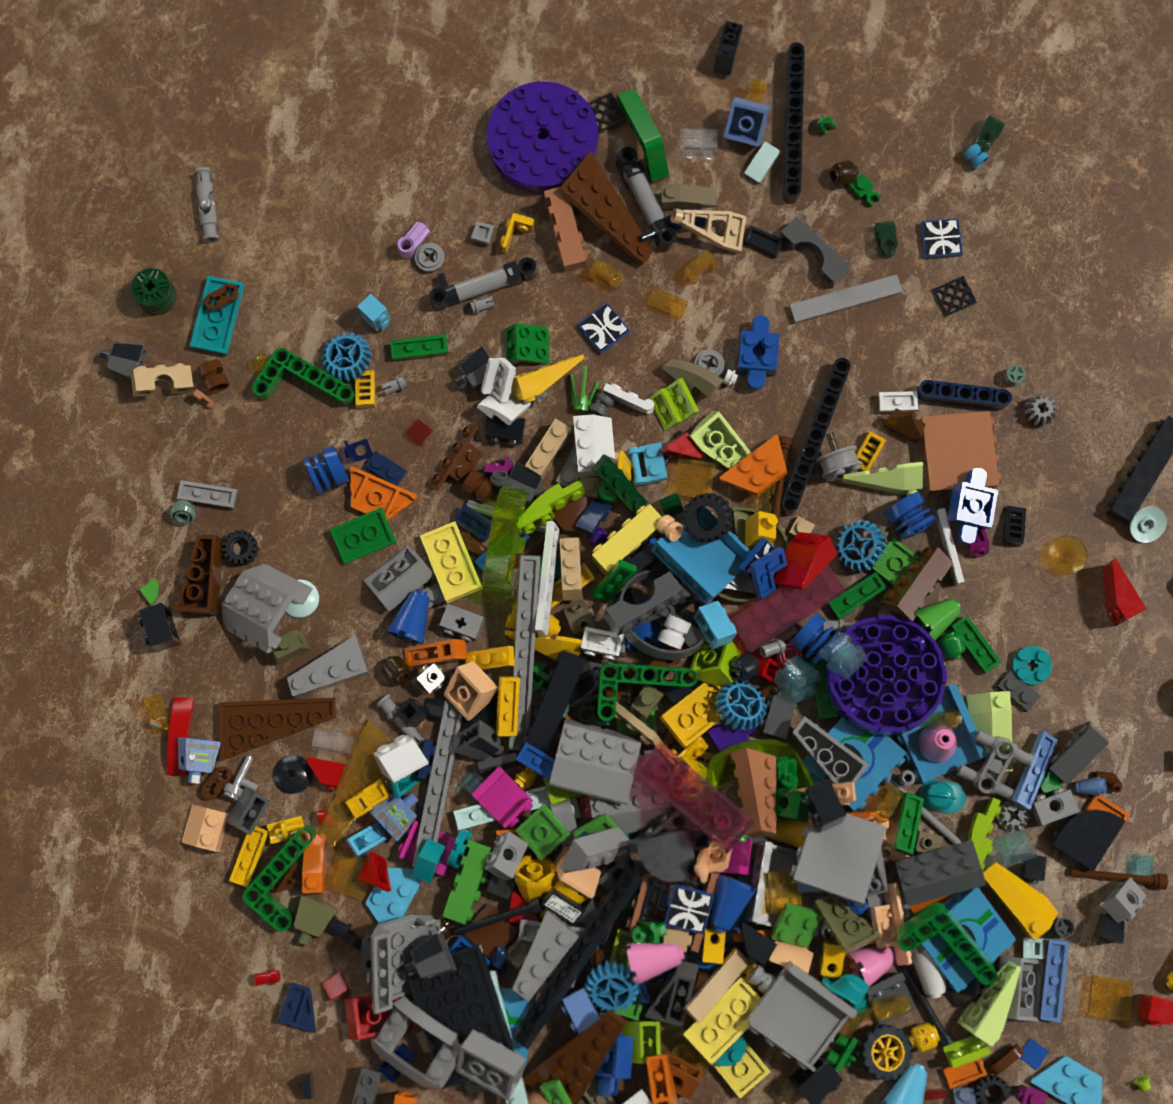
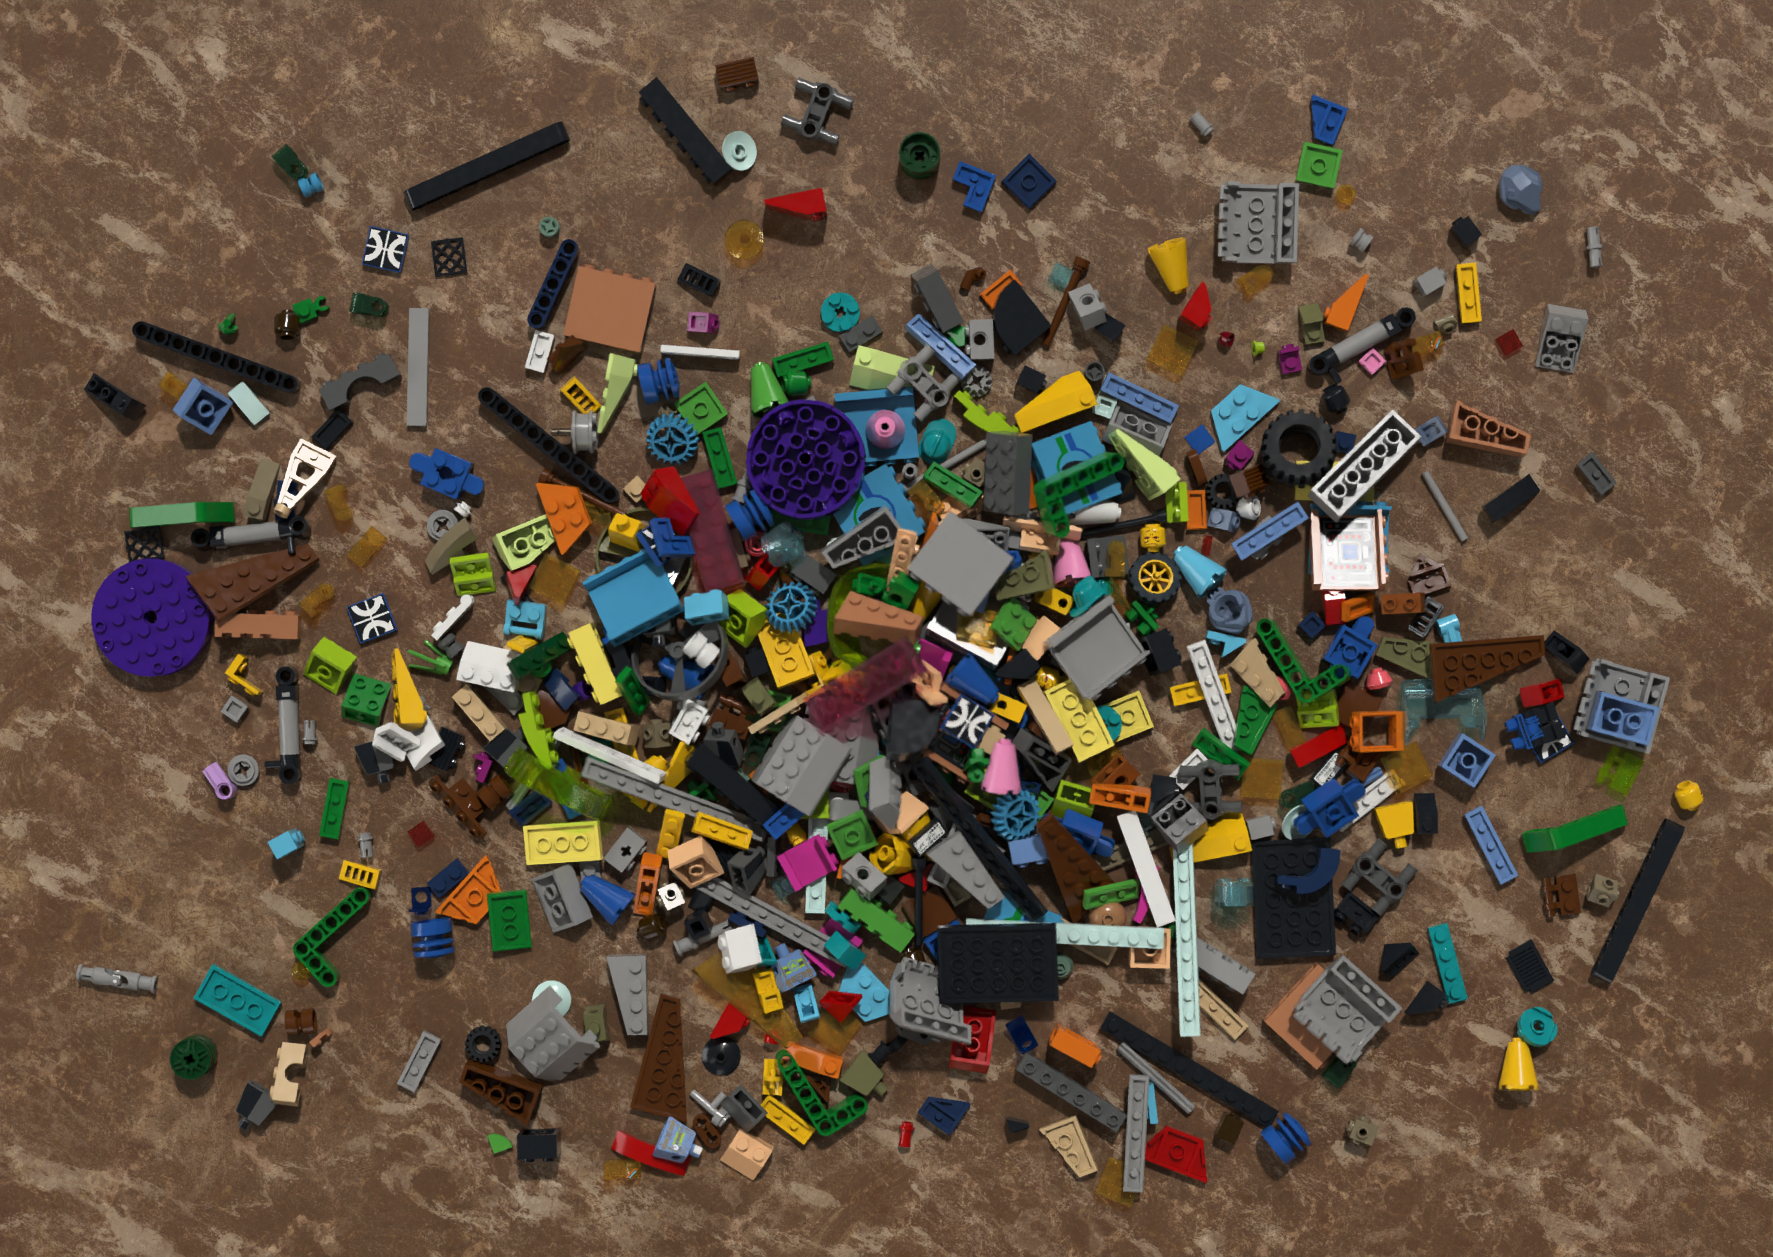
camera: 80 degrees left, 10 degrees up
sand green cone [169,500,196,525] -> none
reddish brown beam [205,283,239,312] -> none
clear brick [312,728,356,756] -> none
dark azure gear [321,332,372,382] -> none
red slope [322,972,350,1001] -> none
light grey wedge [371,997,462,1088] -> none
dark grey torso [405,933,457,979] -> none
light grey slope [456,1030,526,1101] -> none
reddish brown arm [461,532,487,555] -> none
dark grey plate [490,470,509,487] -> none
dark blue arm [491,946,508,974] -> none
green beam [597,662,698,721] -> none
dark grey arch [604,571,683,636] -> none
light nougat wheel [657,515,684,541] -> none
dark green plate [659,492,684,516] -> none
clear brick [679,129,717,159] -> none
black tyre [682,493,734,543] -> none
black head [730,653,759,682] -> none
light grey wheel [747,965,775,993] -> none
light grey pin [760,639,786,658] -> none
black brick [802,778,847,833] -> none
clear light blue brick [819,632,867,680] -> none
reddish brown wedge [880,546,953,622] -> none
clear yellow plate [937,710,962,728] -> none
brick [947,468,998,544] -> none
clear light blue piece [994,830,1037,867] -> none
light grey gear [1025,394,1058,426] -> none
medium blue cone [1076,776,1107,796] -> none
none -> lime slope [303,637,357,694]
none -> black beam [403,121,571,211]
none -> dark red hinge [1218,331,1235,348]

